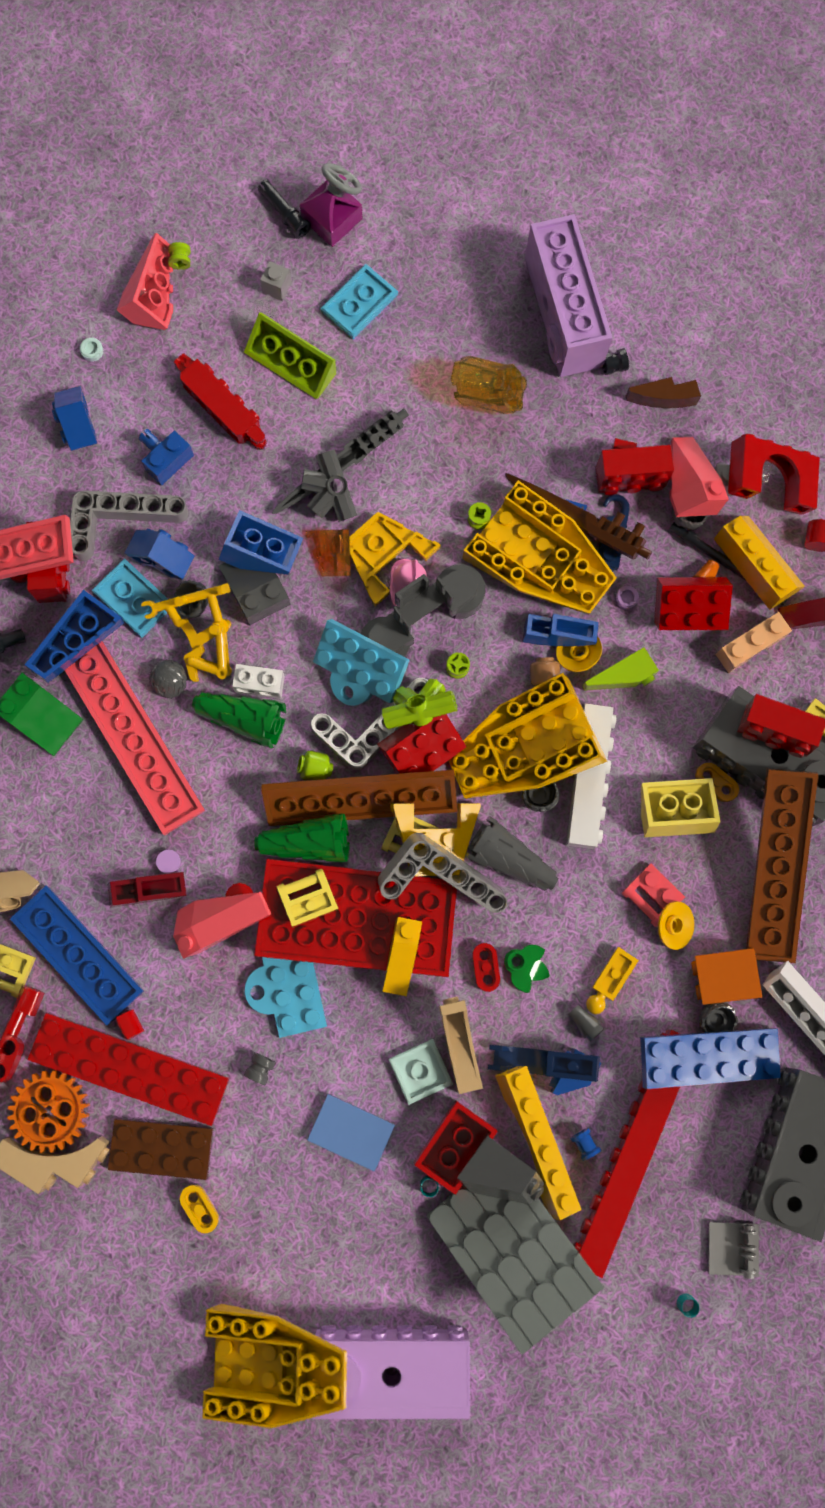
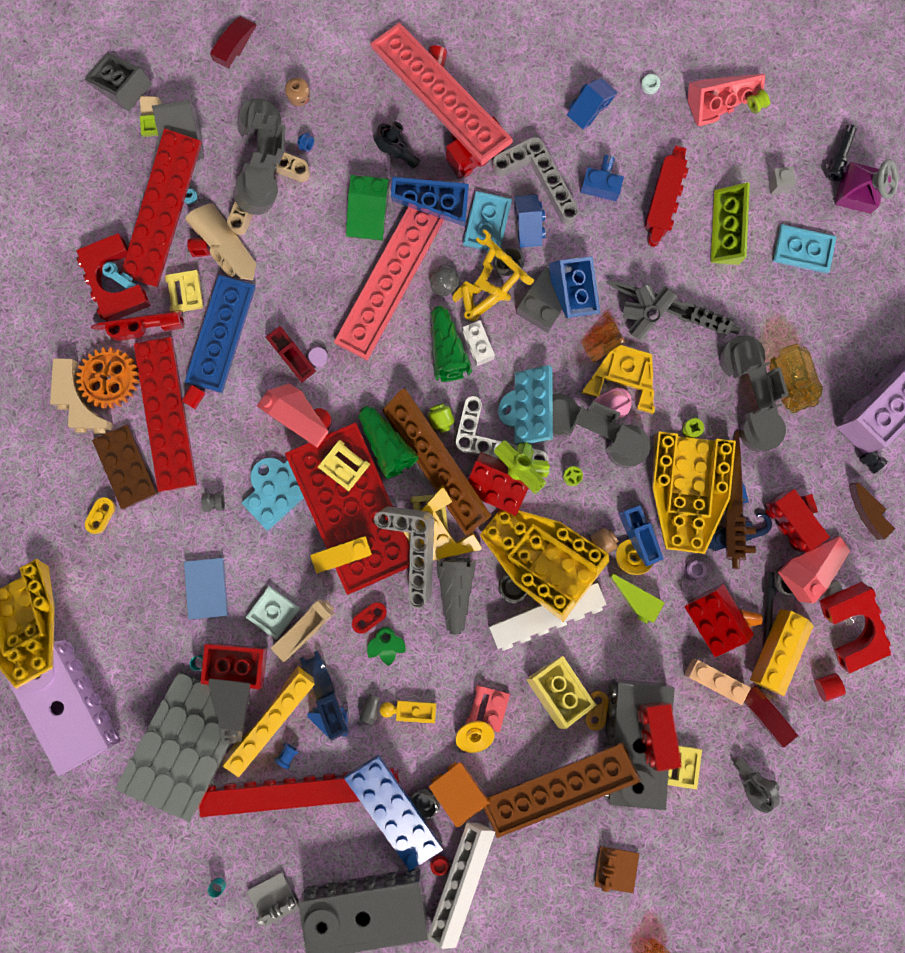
camera: 65 degrees right, 5 degrees up
none -> red plate [430,855,450,876]
none -> dark grey piece [719,335,788,452]

